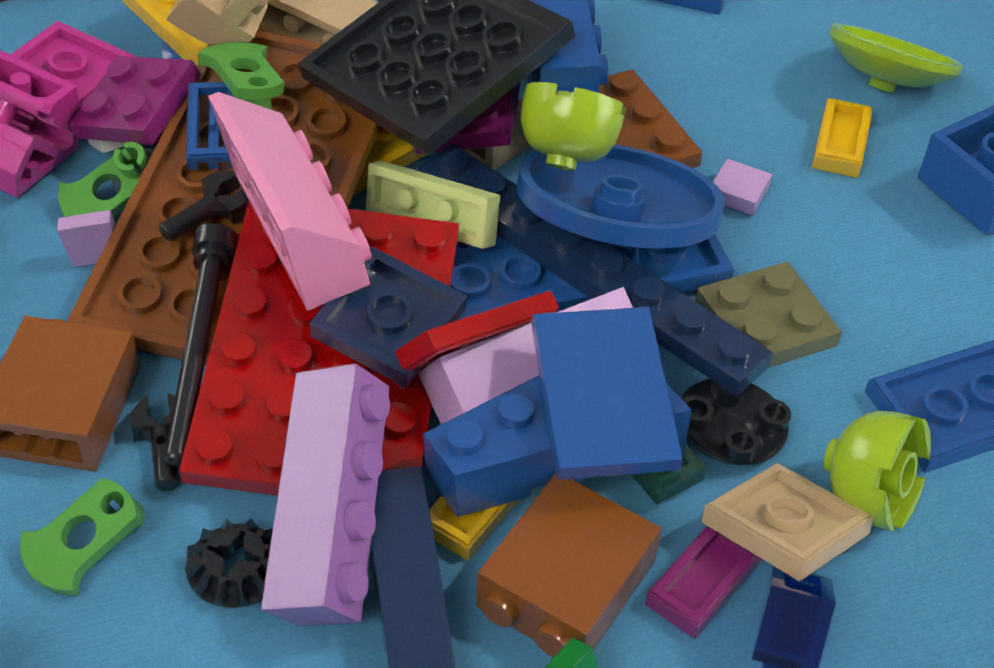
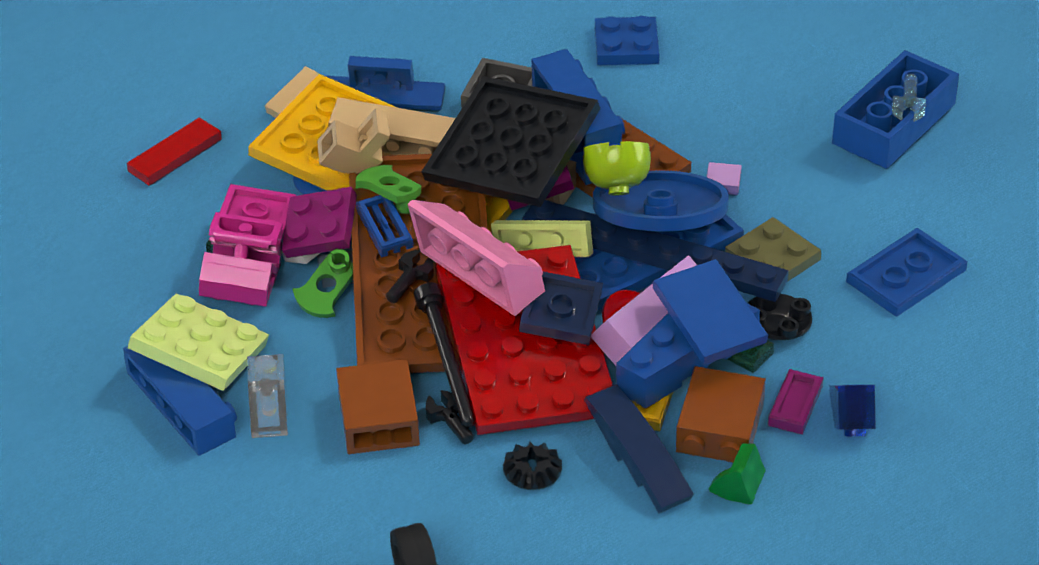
camera: 15 degrees left, 5 degrees down
bright green piece [20,478,145,596] -> none
lavender tile [57,210,116,267] -> none
brick [261,364,390,626] -> none
red tile [395,290,559,371] -> none
tan tile [702,463,874,581] -> none
yellow tile [811,98,873,178] -> none
lime cylinder [824,410,931,531] -> none
lime dish [829,23,963,92] -> none

